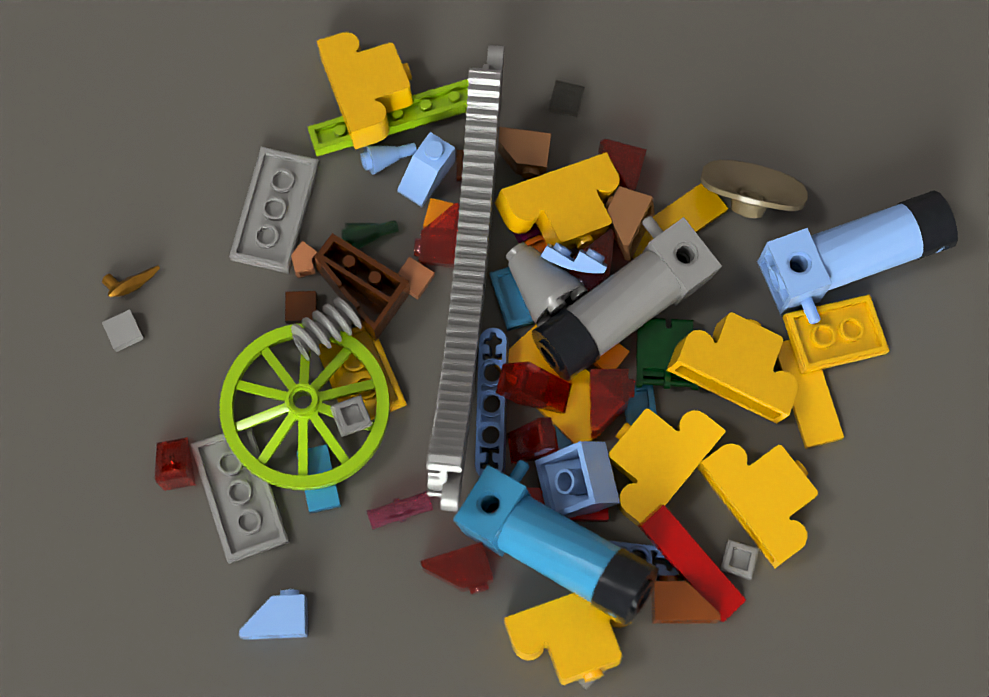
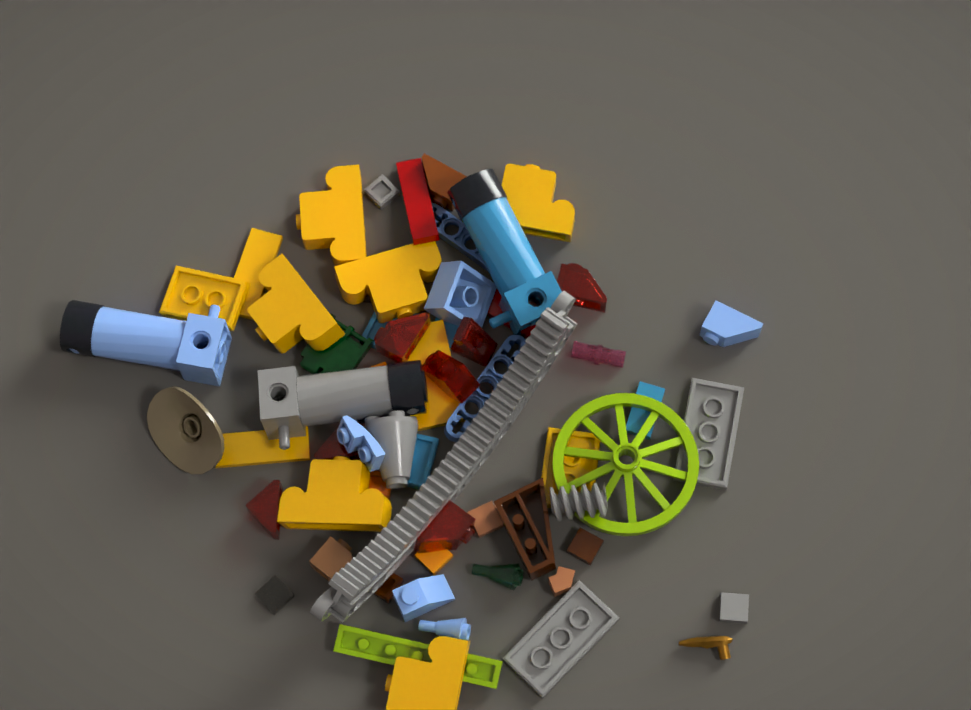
camera: 145 degrees left, 5 degrees down
clear red slope [155,437,196,491] -> none
light grey tile [330,395,372,437] -> none
medium nougat slope [605,186,655,262] -> none

